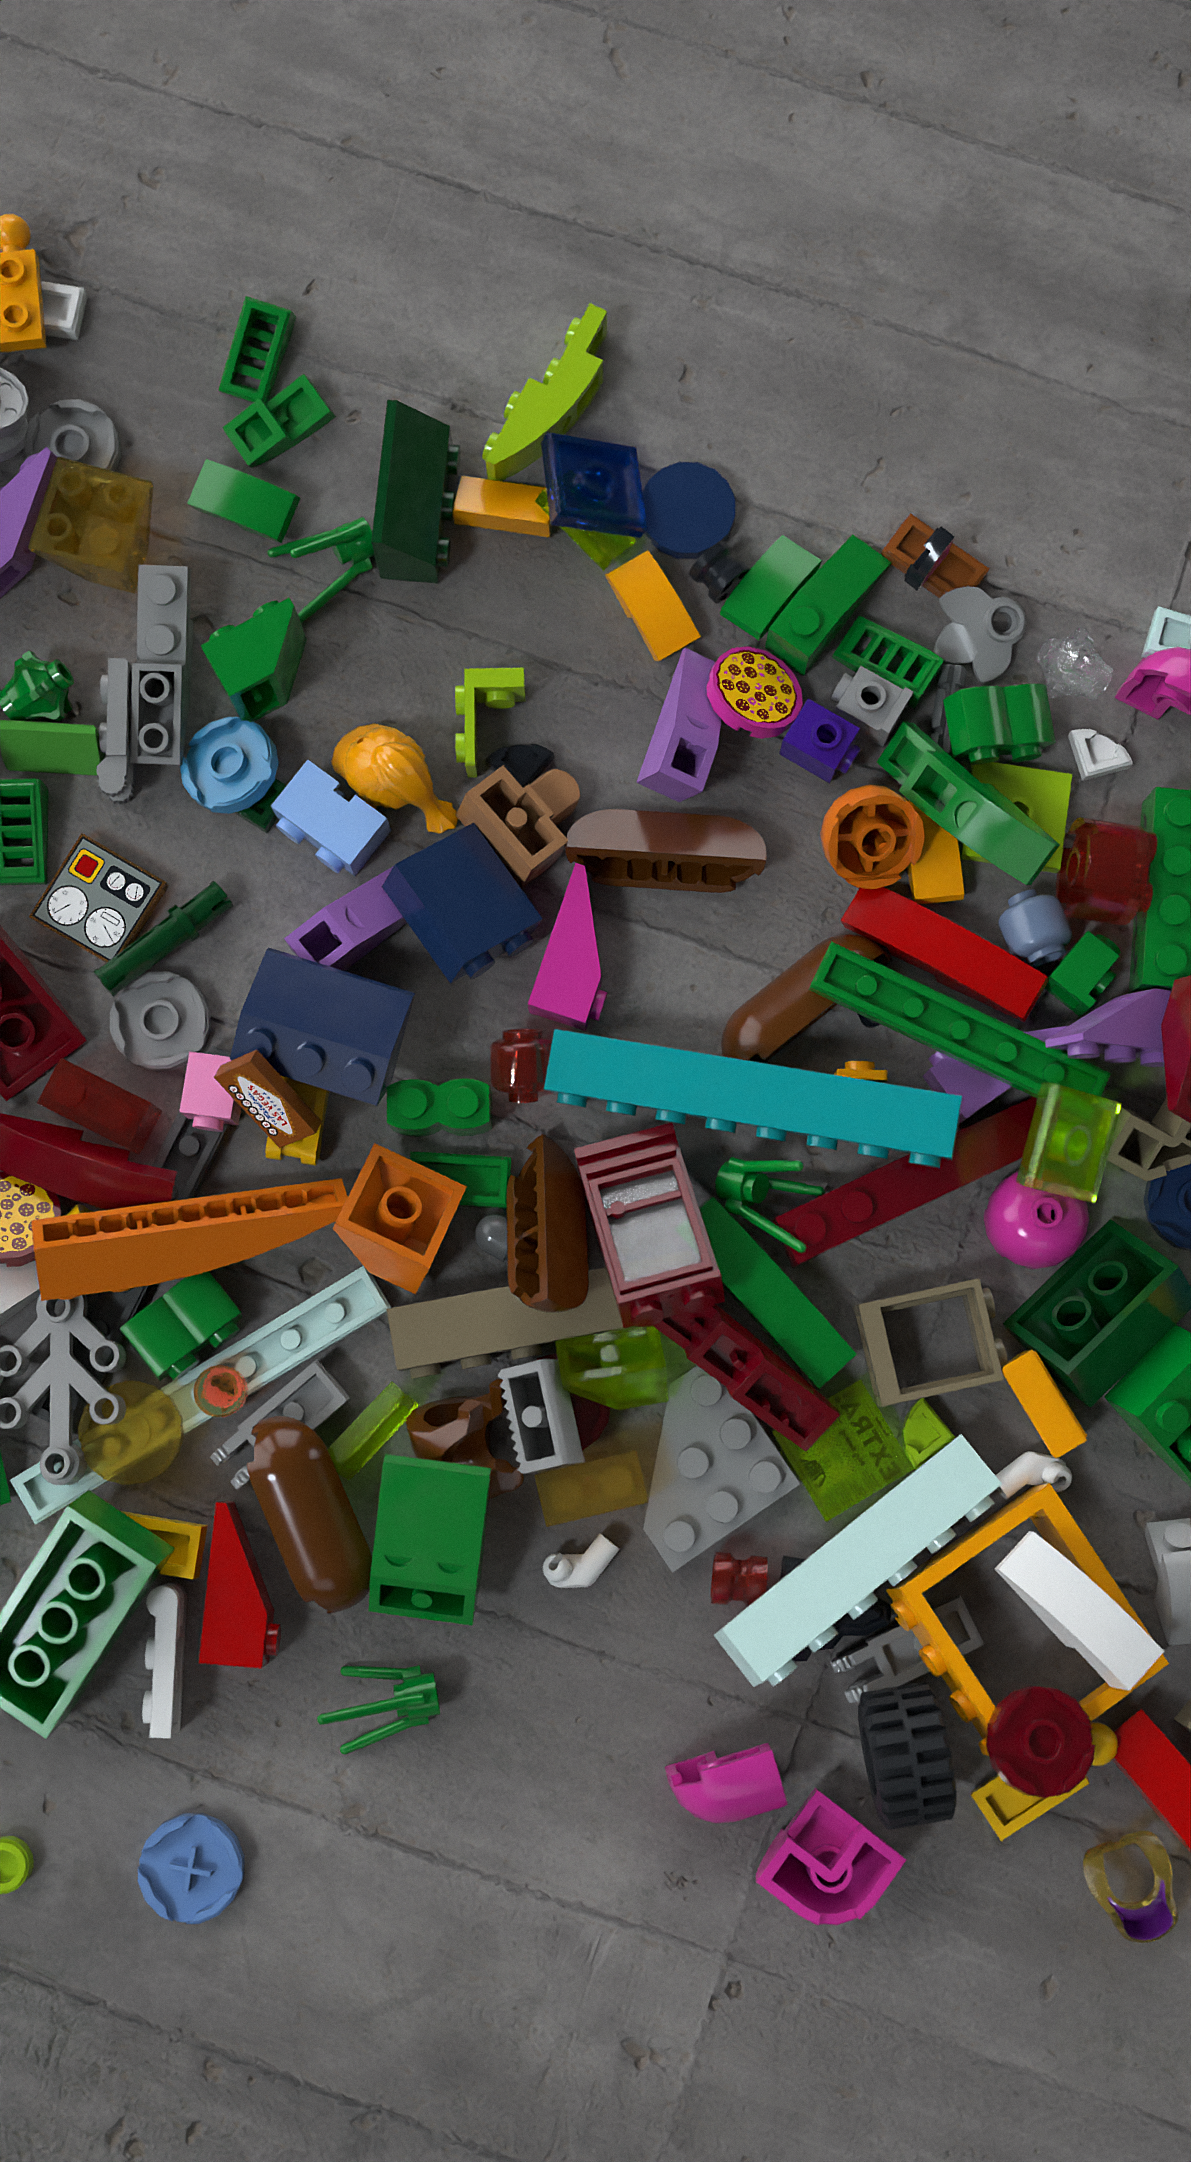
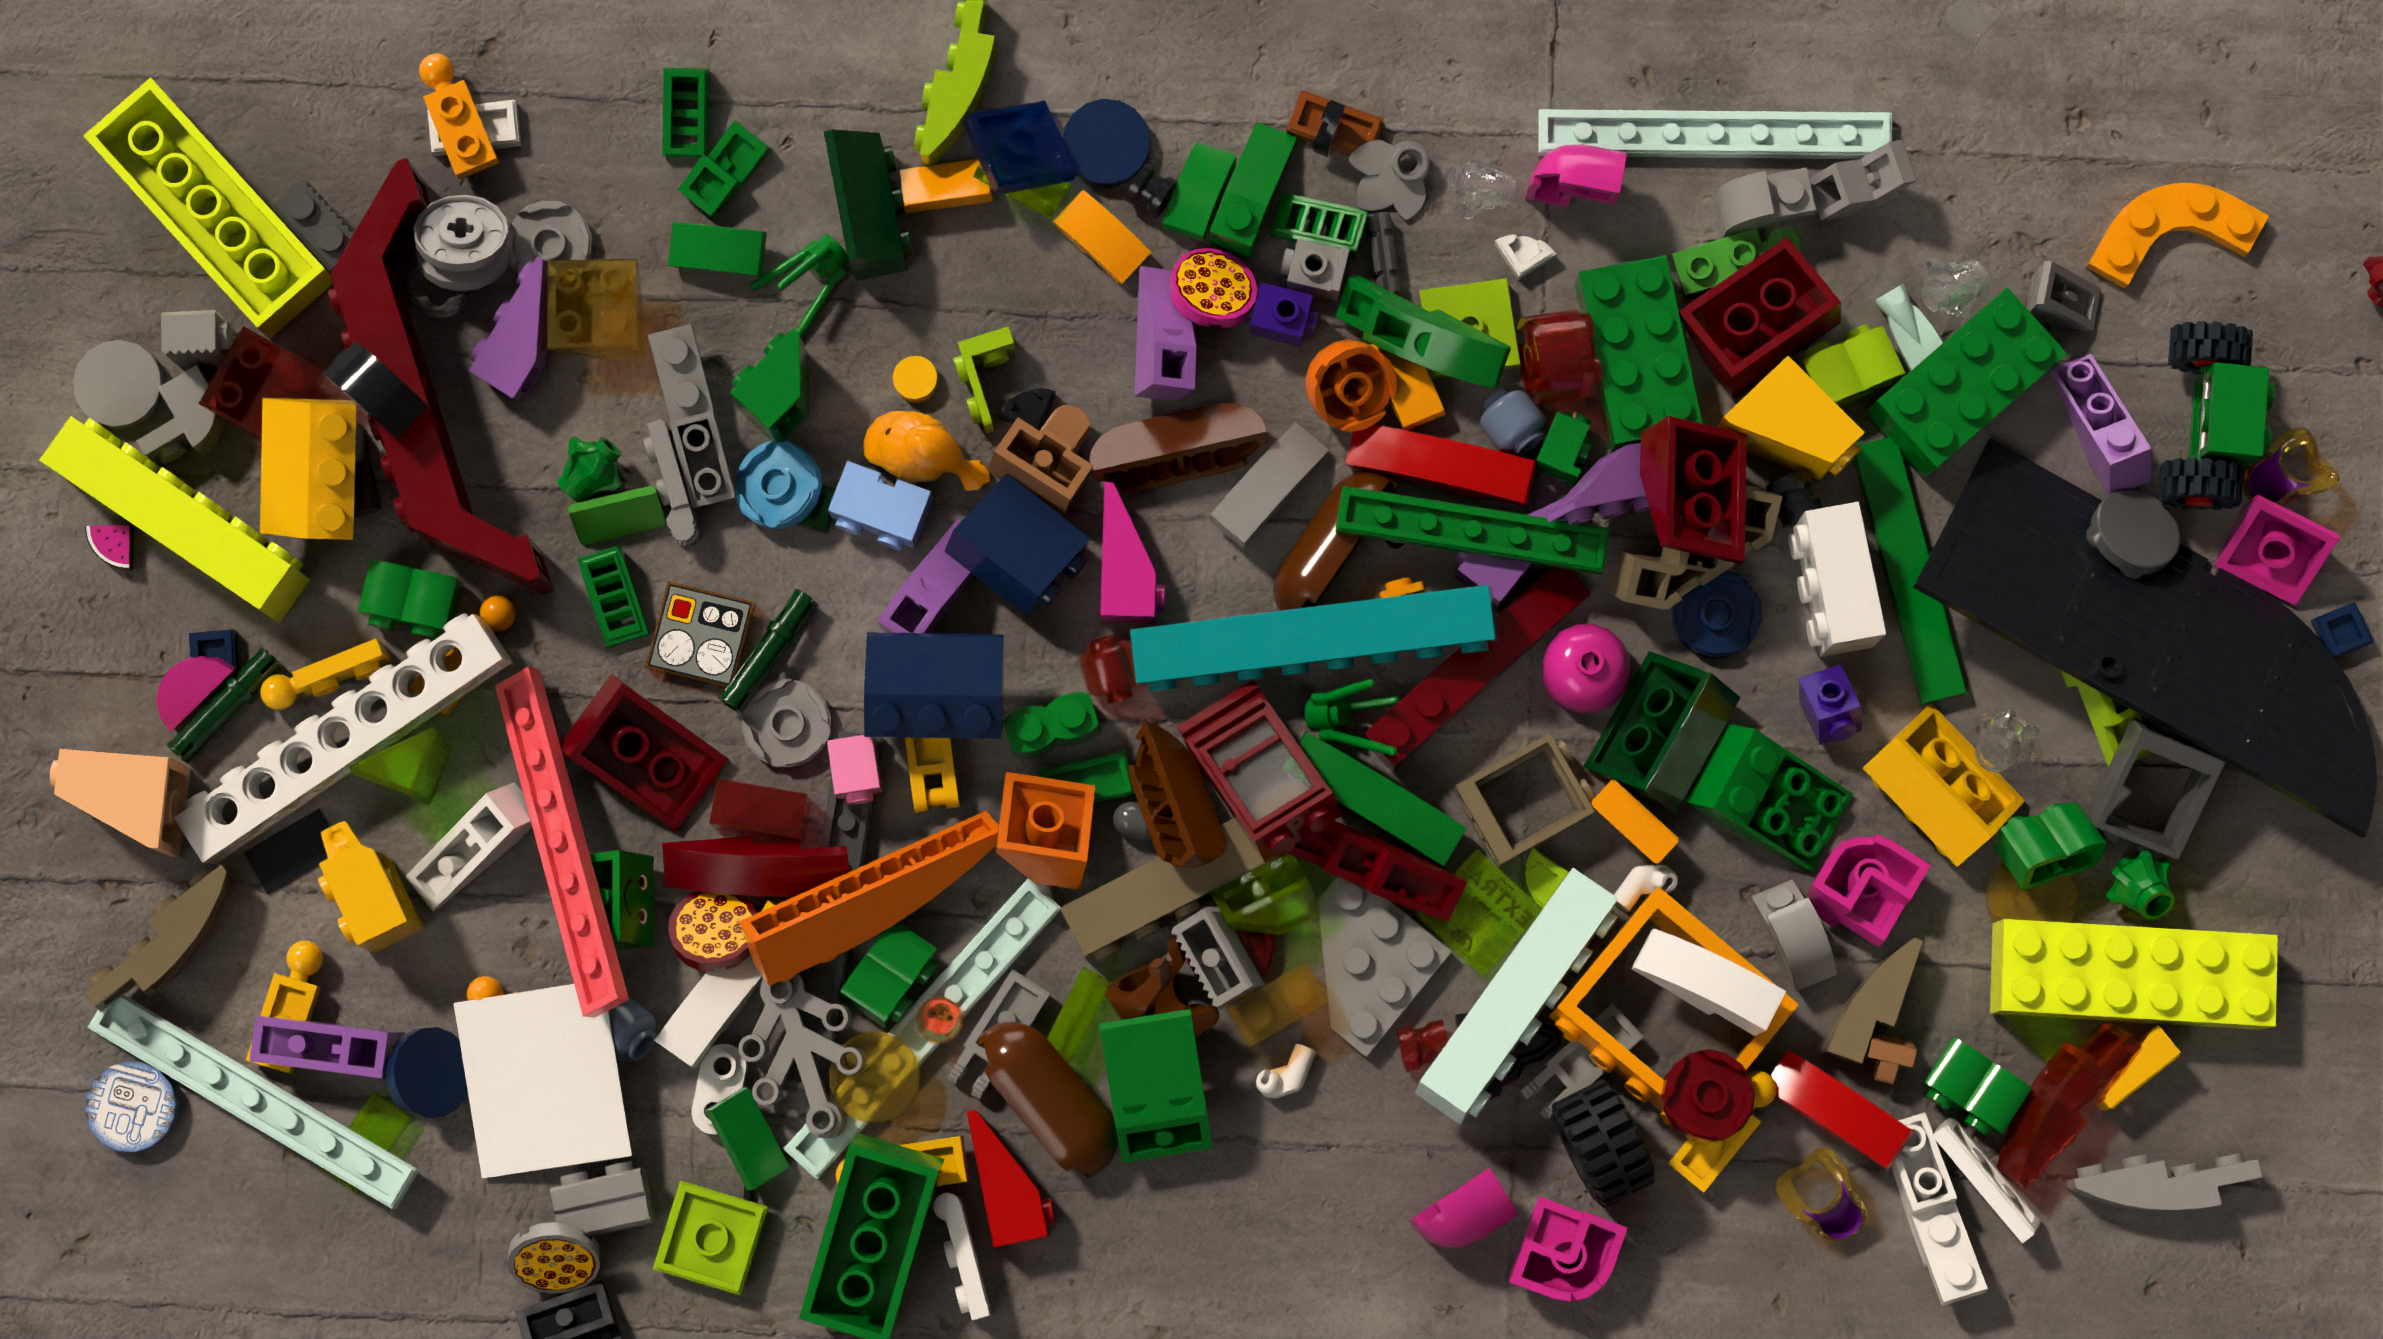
camera: 15 degrees left, 0 degrees up
dark orange tile [214,1049,322,1148] -> none
green plant [317,1665,440,1755] -> none
green brick [943,684,1056,765] -> none
clear neon green slope [1016,1083,1122,1203] -> none
none -> yellow tile [893,356,938,403]
none -> light grey slope [1210,422,1330,549]

